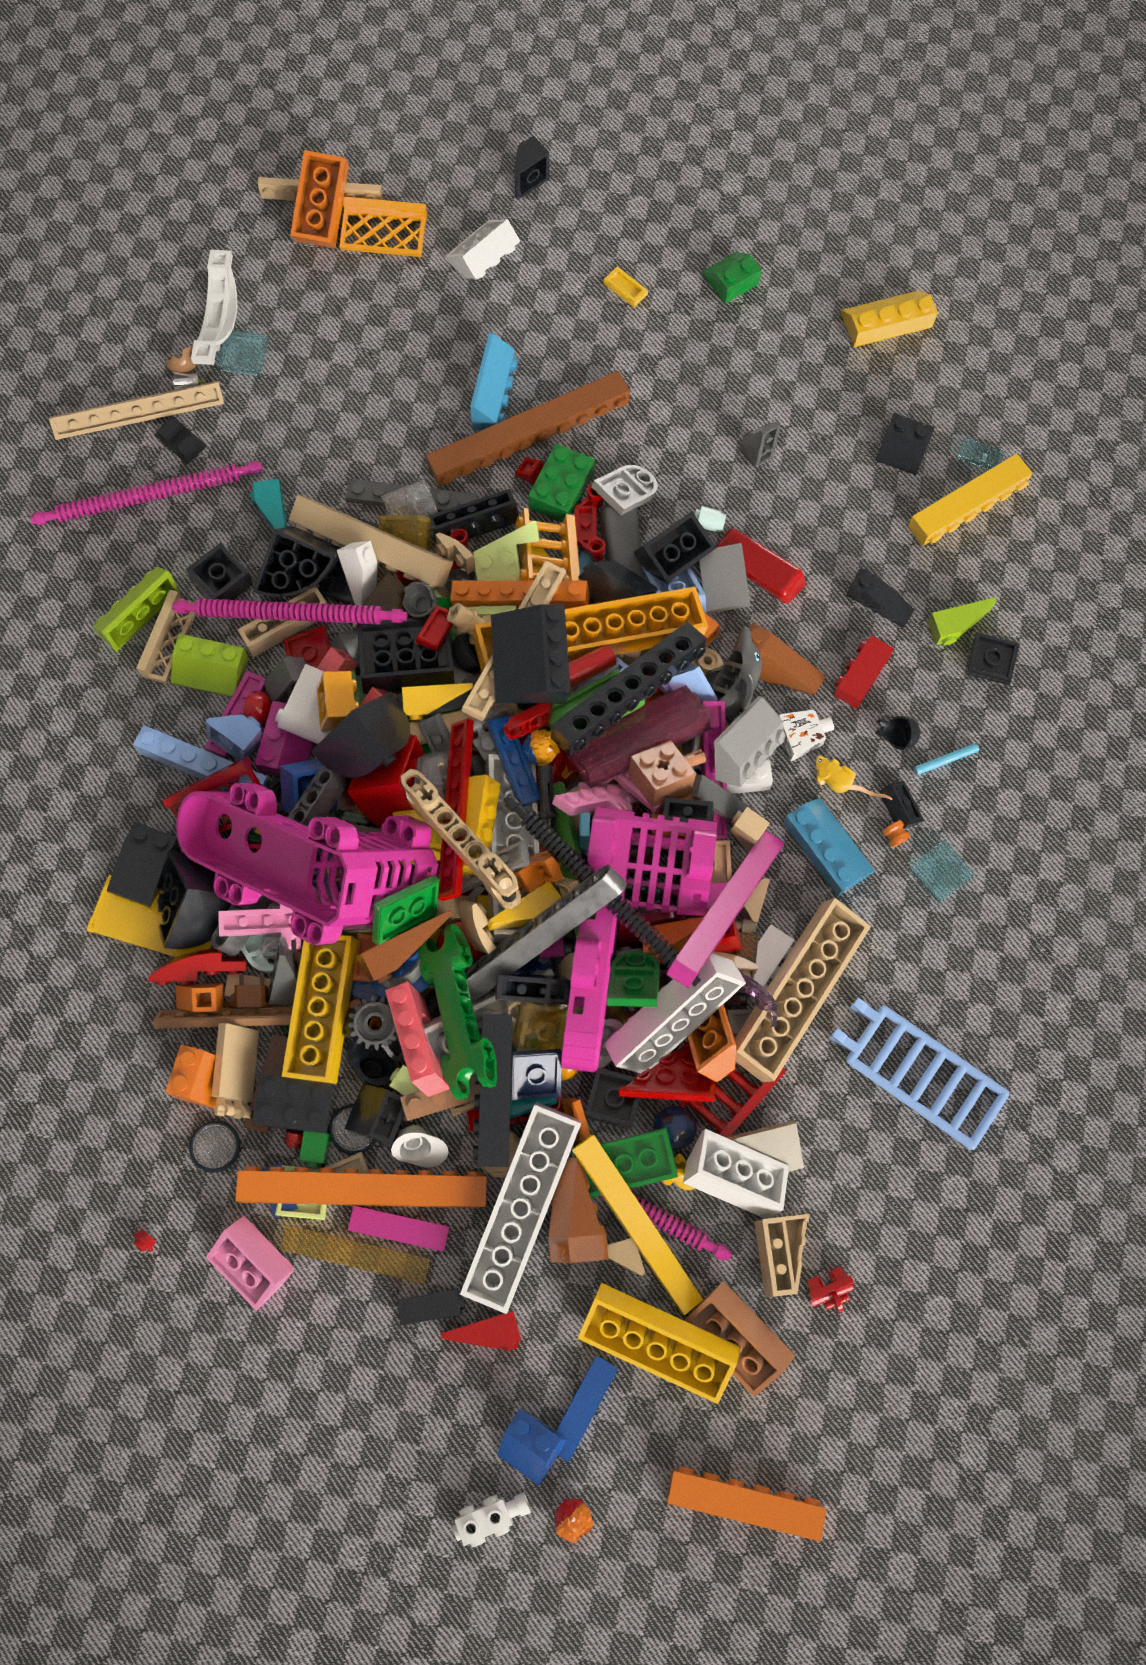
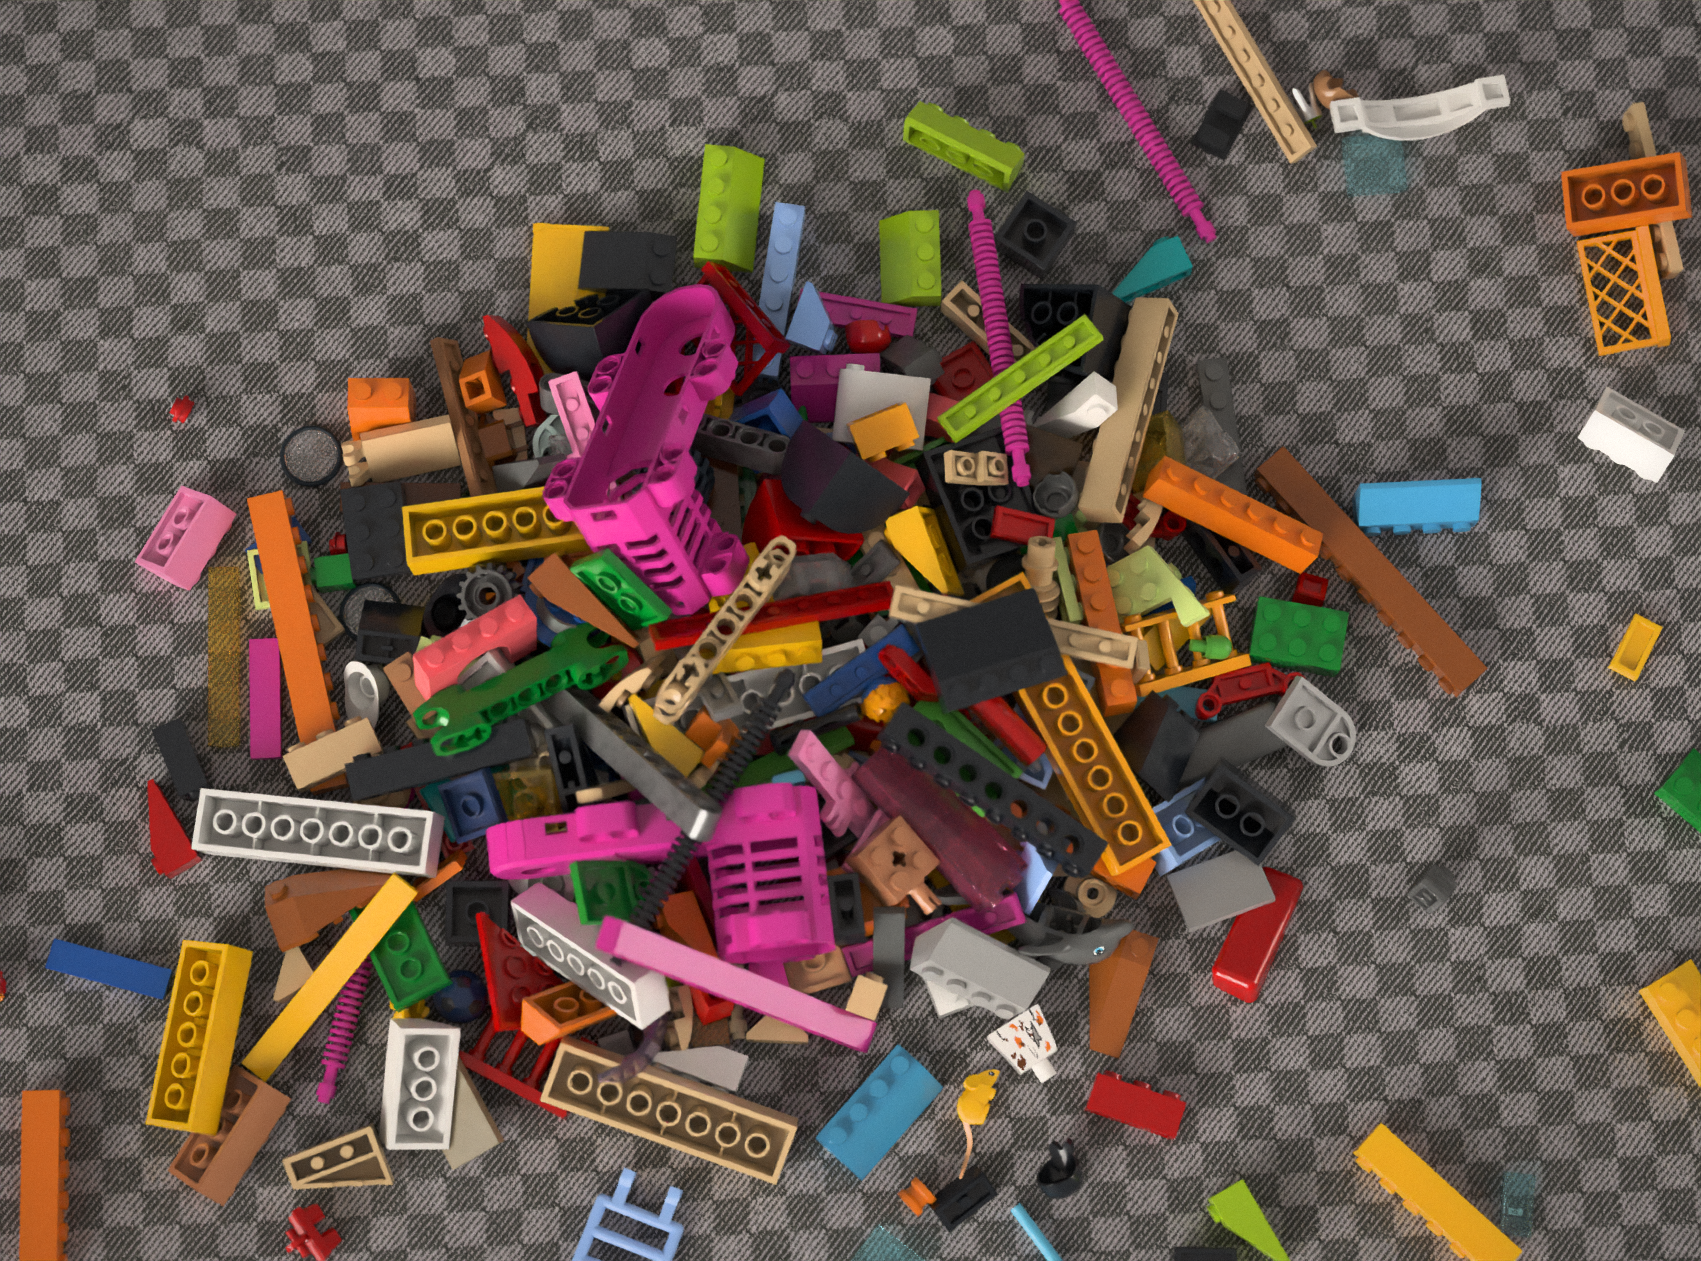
camera: 75 degrees right, 5 degrees up
tan fence [136,590,196,684] -> none
blue slope [497,1409,567,1486] -> none
light aqua brick [694,506,726,532] -> none
black slope [846,567,915,628] -> none
black slope [876,413,935,475] -> none
none -> tan brick [283,716,383,793]
none -> tan tile [575,779,636,804]
none -> lime slope [693,144,765,273]
none -> lime tile [937,314,1103,443]
none -> tan slope [944,450,1009,485]
none -> orange brick [1142,456,1323,574]
none -> bright green cylinder [1189,634,1232,660]

